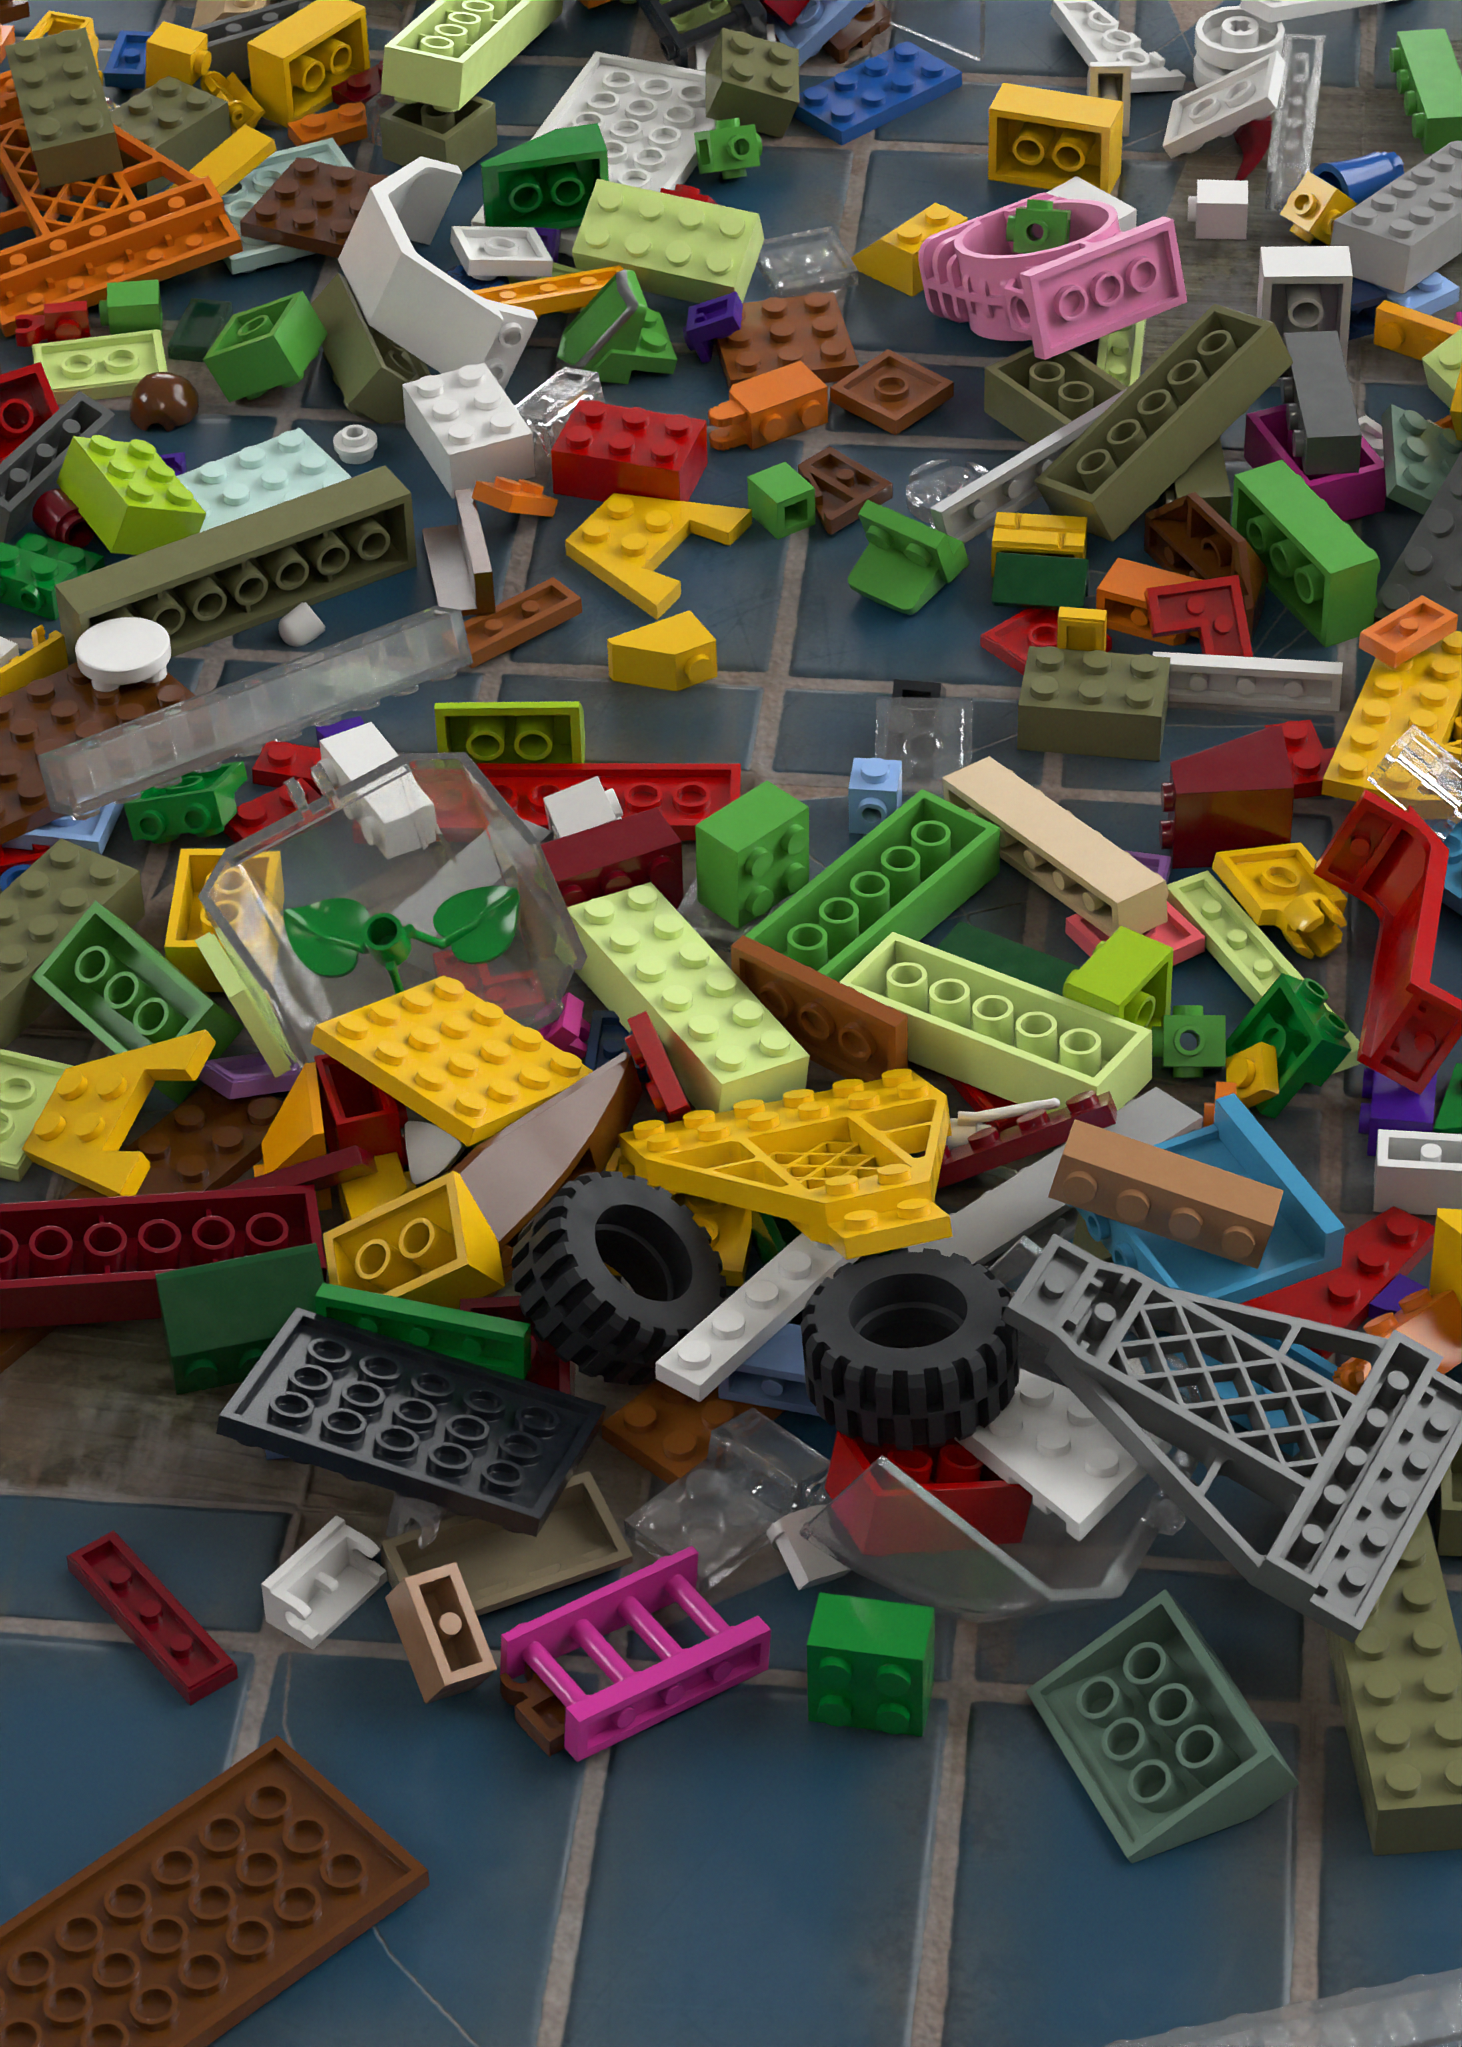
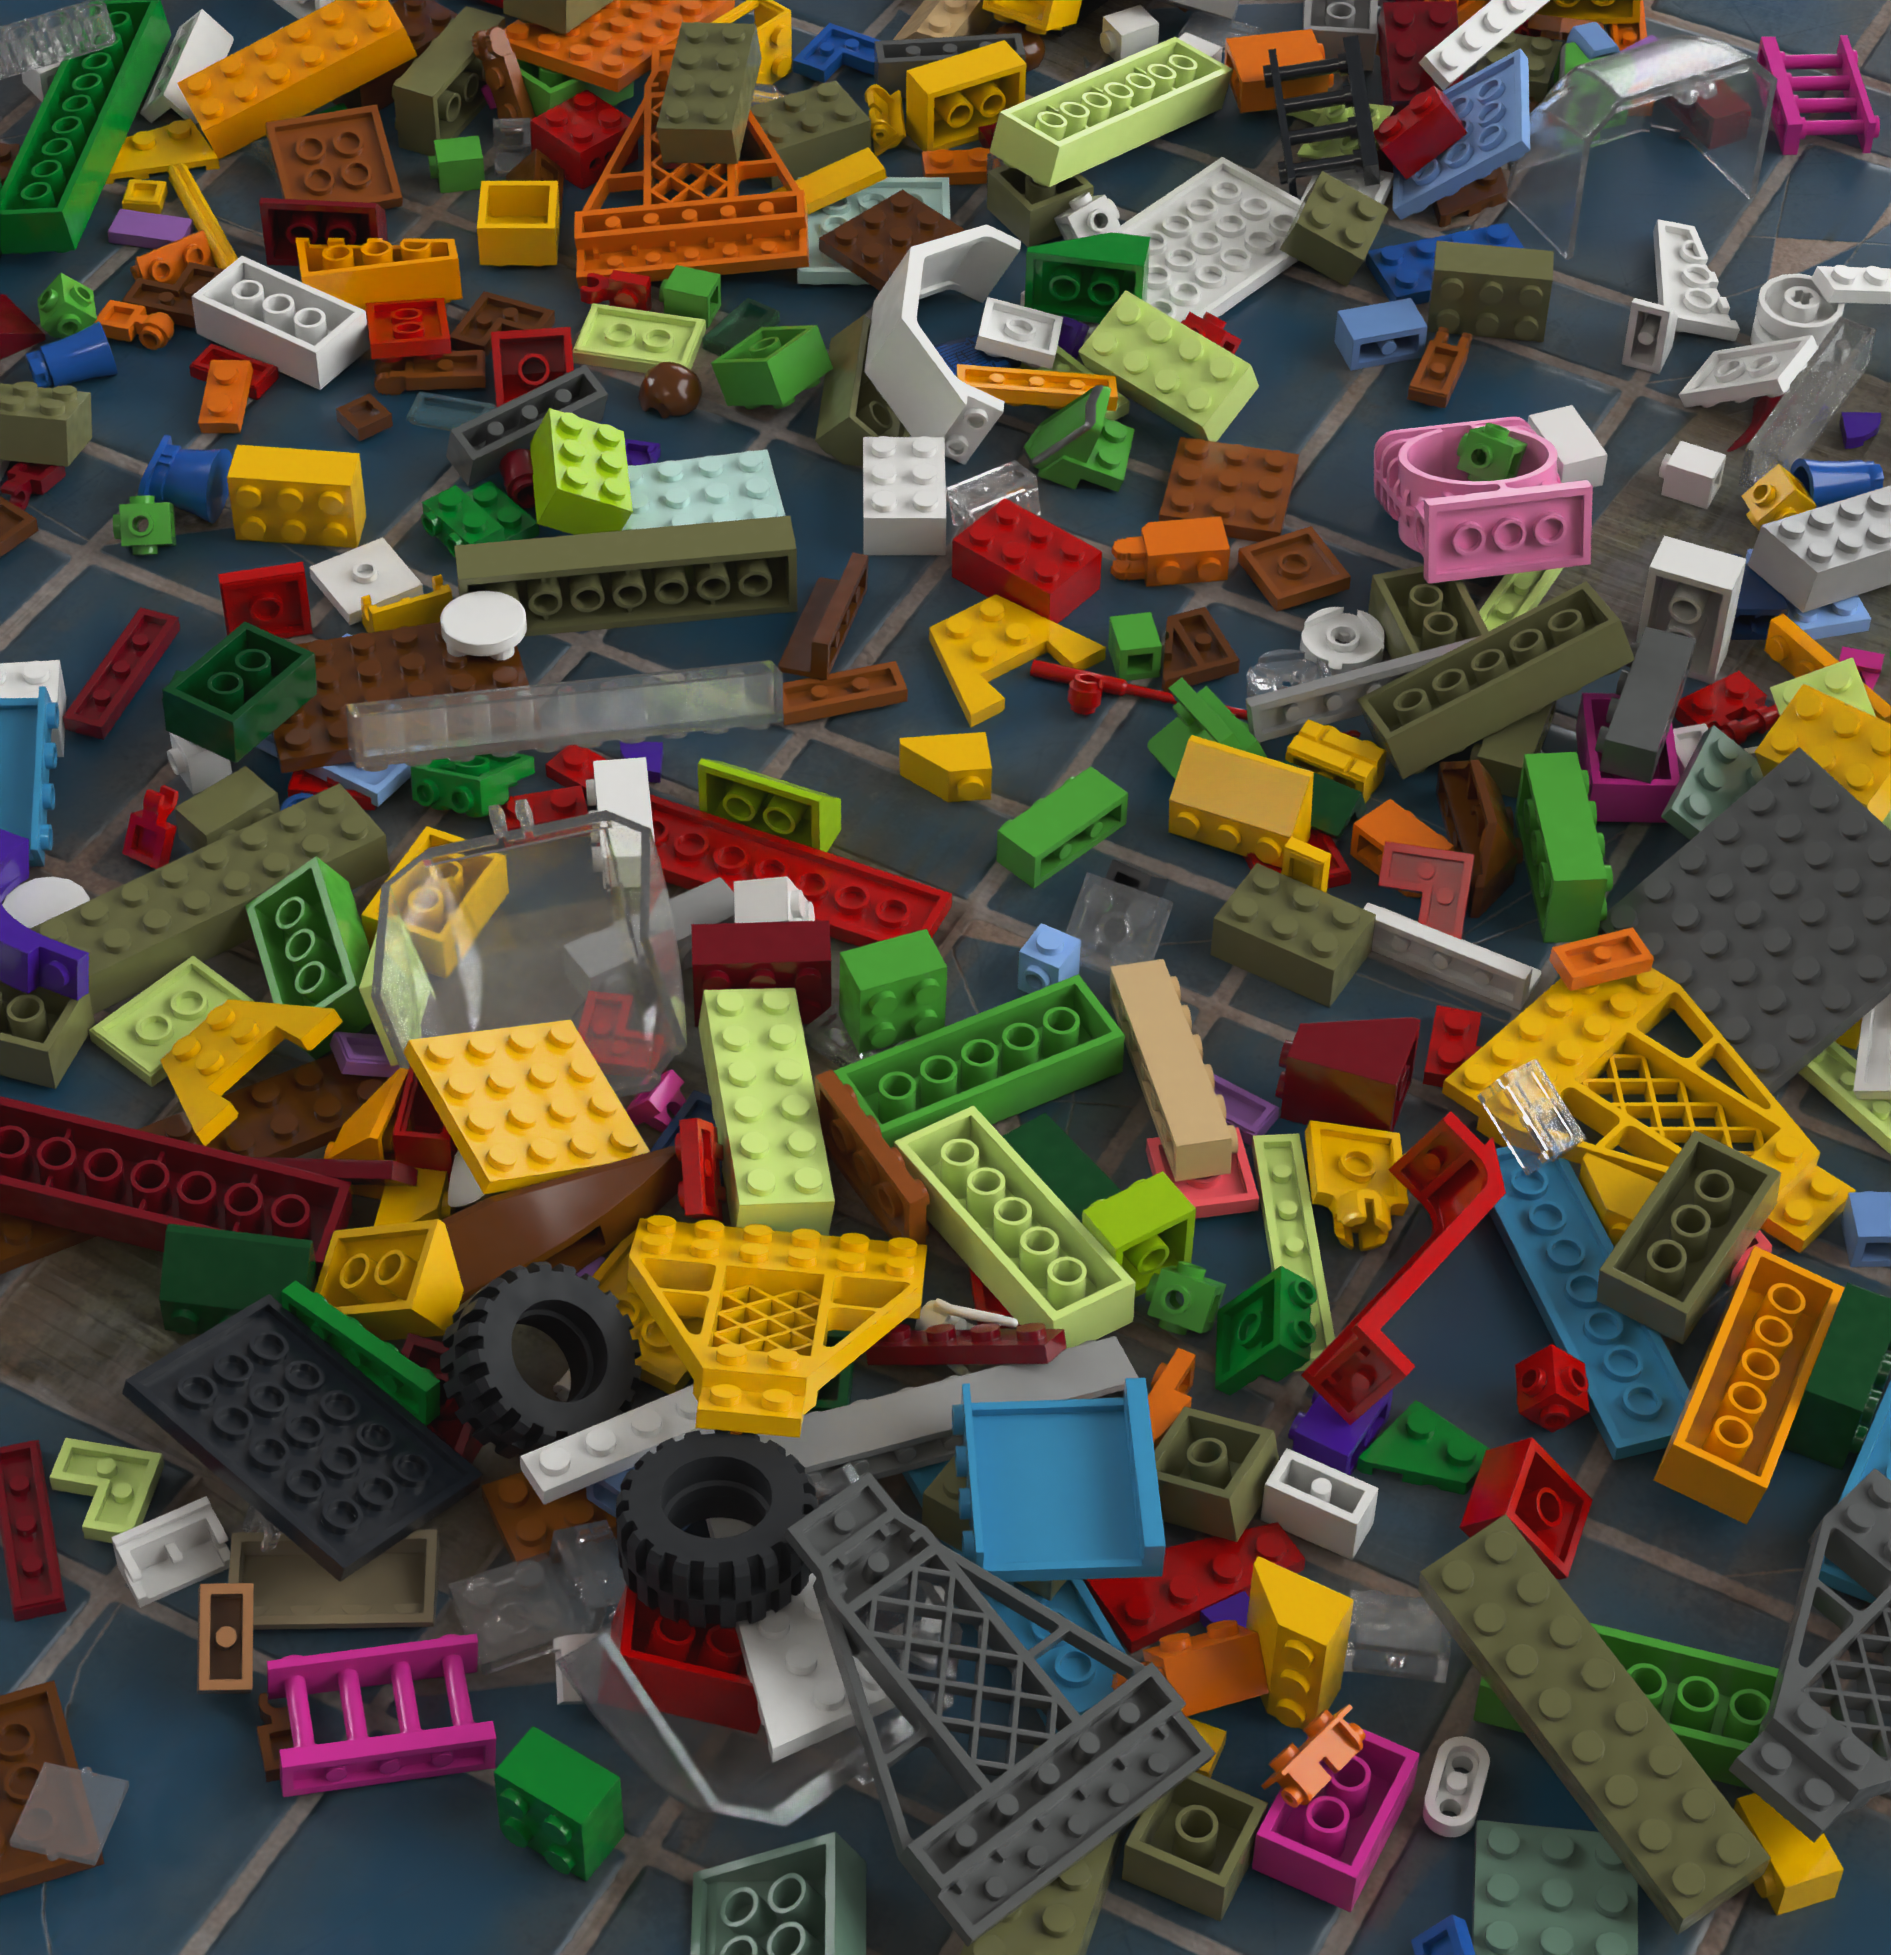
camera: 20 degrees right, 5 degrees up
yellow slope [146,21,211,89] -> none
white piece [278,602,326,647] -> none
green plant [283,886,520,994] -> none
white plate [333,425,378,464] -> none
orange plate [471,476,558,517] -> none
dark purple bracket [683,291,743,363] -> none
bright green brick [694,118,762,179] -> none
clear plate [756,226,859,298] -> none
yellow slope [848,203,968,297] -> none
yellow brick [988,83,1123,194] -> none
medium nougat brick [1048,1119,1284,1269] -> none
yellow plate [1226,1042,1279,1109] -> none
none -> clear piece [9,1762,129,1866]
none -> yellowish green plate [49,1438,165,1543]
none -> bright green brick [996,766,1128,889]
none -> red piece [1030,659,1361,738]
none -> white brick [1054,192,1122,240]
none -> olive brick [1154,1406,1279,1542]
none -> yellow slope [1168,735,1314,868]
none -> white plate [1300,607,1385,677]
none -> medium blue brick [1334,298,1428,371]
none -> dark orange hinge [1407,327,1472,408]
none -> olive brick [1427,241,1554,342]
none -> red plate [1674,671,1780,745]
none -> dark purple tile [1839,412,1881,449]

